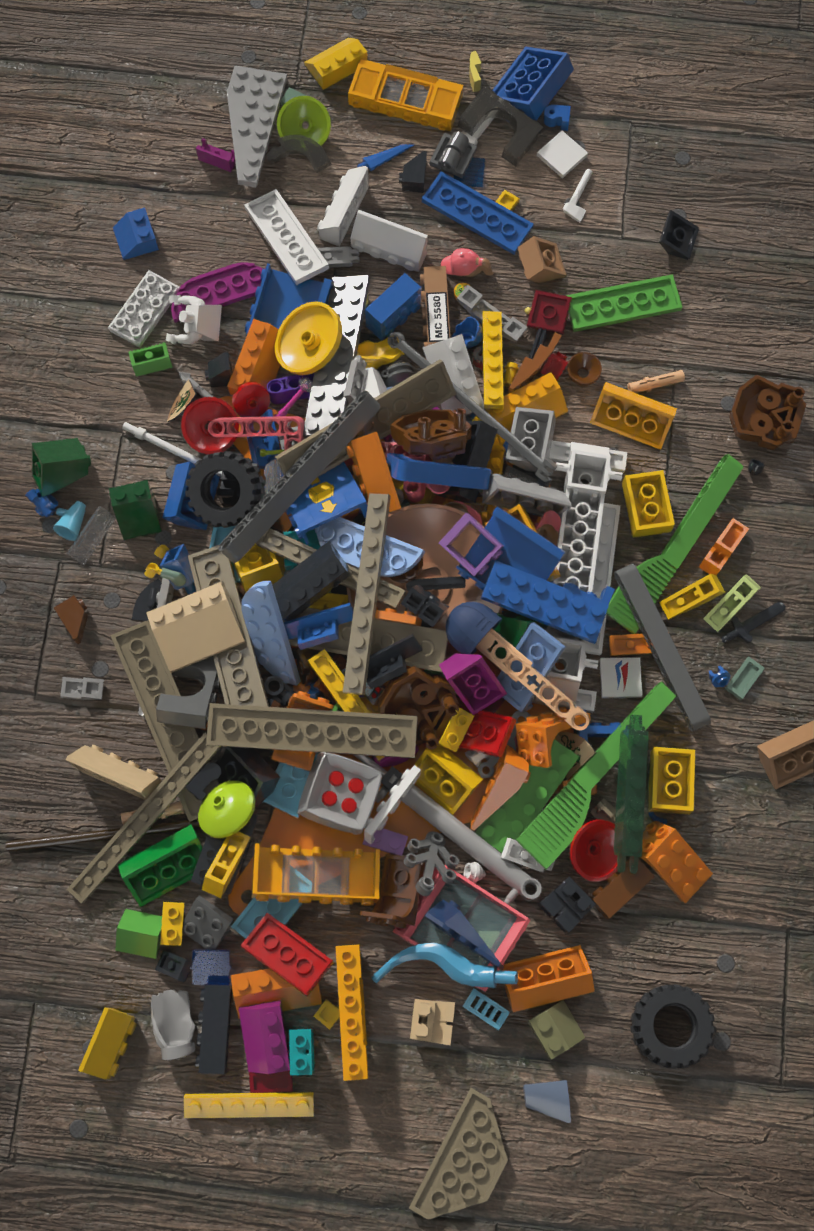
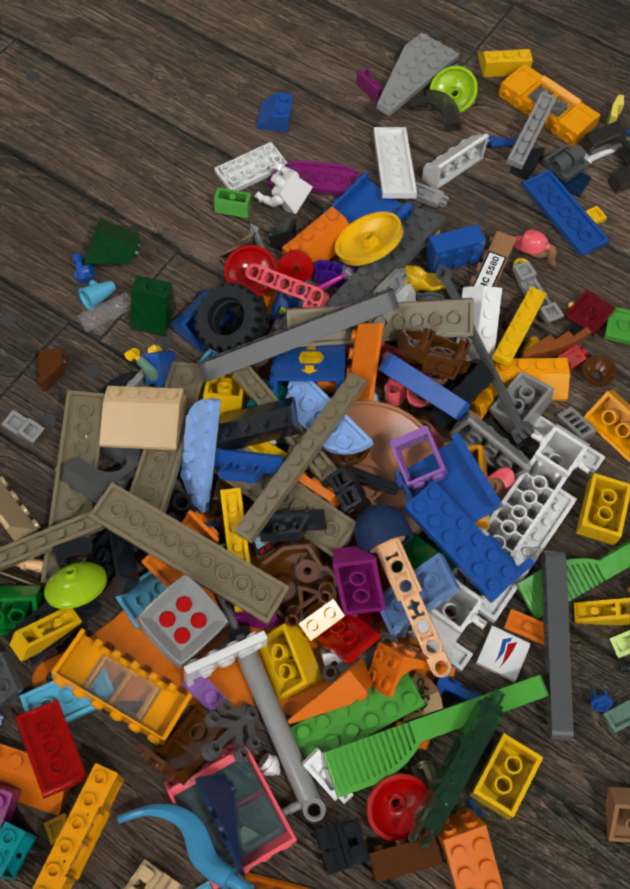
camera: 25 degrees right, 10 degrees down
white bar [122,422,222,477] -> none
white slope [350,210,428,272] -> none
blue hair [451,317,483,349] -> none
medium nougat slope [518,236,567,283] -> none
none -> light grey plate [506,92,557,170]
none -> light grey slope [556,406,596,441]

